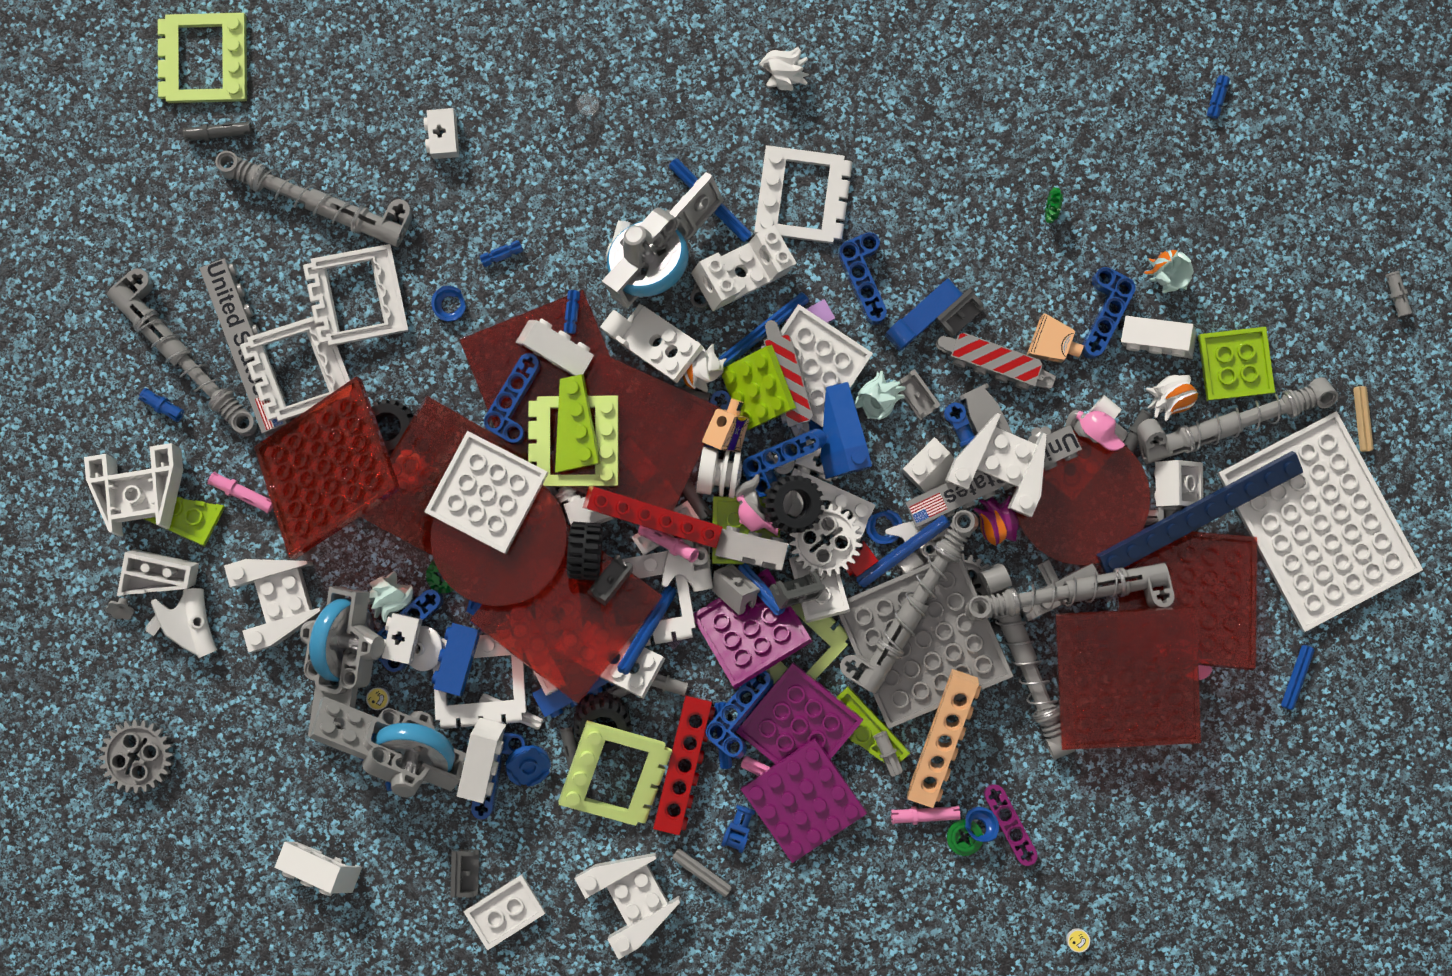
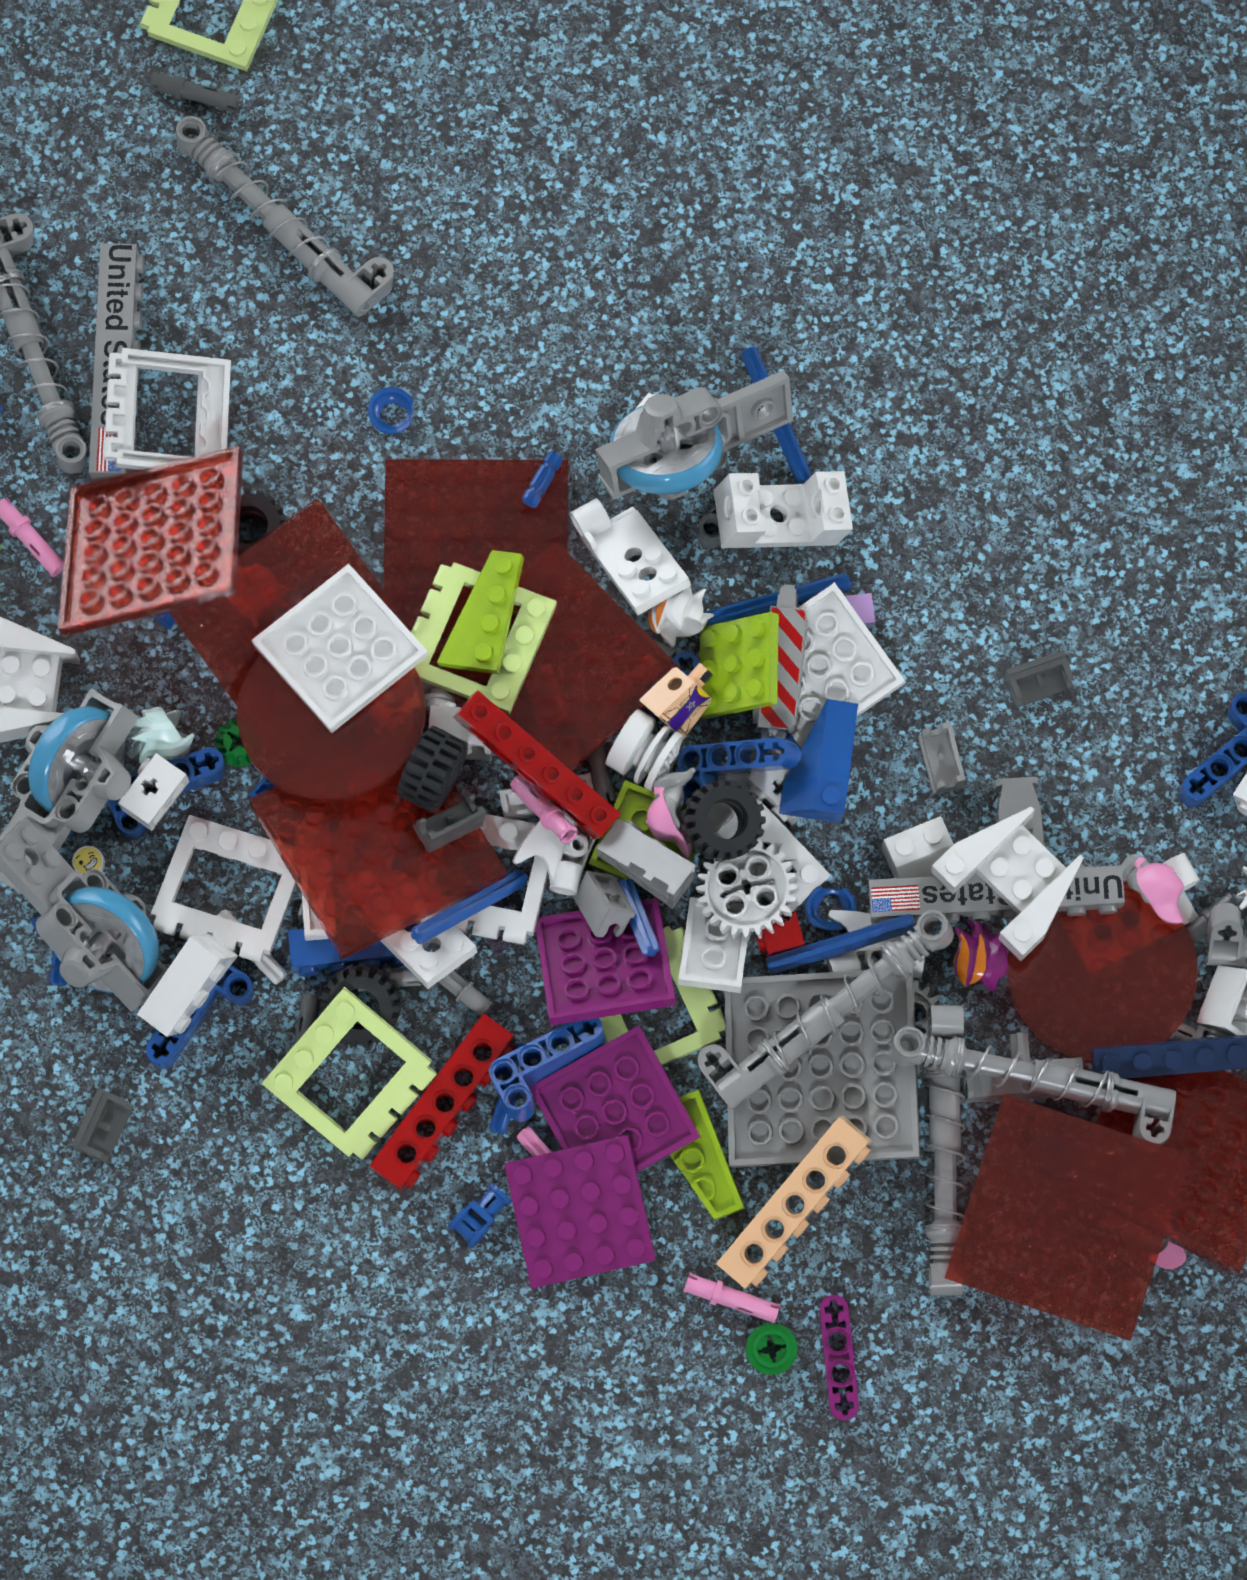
camera: 20 degrees right, 10 degrees down
white hinge [303,244,408,347] -> none
white dish [409,626,443,671] -> none
white brick [424,108,459,159] -> none
blue brick [432,623,481,696] -> none
white plate [463,874,546,950] -> none
blue axle [480,240,523,267] -> none
blue beam [484,353,541,445] -> none
blue tile [506,745,551,786] -> none
white wedge [516,319,594,376] -> none
white wedge [574,853,681,960] -> none
clear plate [577,93,599,116] -> none
light grey axle [672,849,731,897] -> none
white hinge [754,145,853,244] -> none
white hair [759,47,809,91] -> none
dark grey hinge [769,571,826,609] -> none
blue beam [838,232,887,325] -> none
light aqua hair [854,371,906,420] -> none
light grey axle [873,731,903,777] -> none
blue beam [884,278,963,352] -> none
light grey hinge [935,333,1056,391] -> none
blue connector [944,402,975,447] -> none
blue piece [965,807,999,842] -> none
light nougat torso [1027,314,1084,363] -> none
green gear [1044,187,1063,223] -> none
tile [1066,928,1090,953] -> none

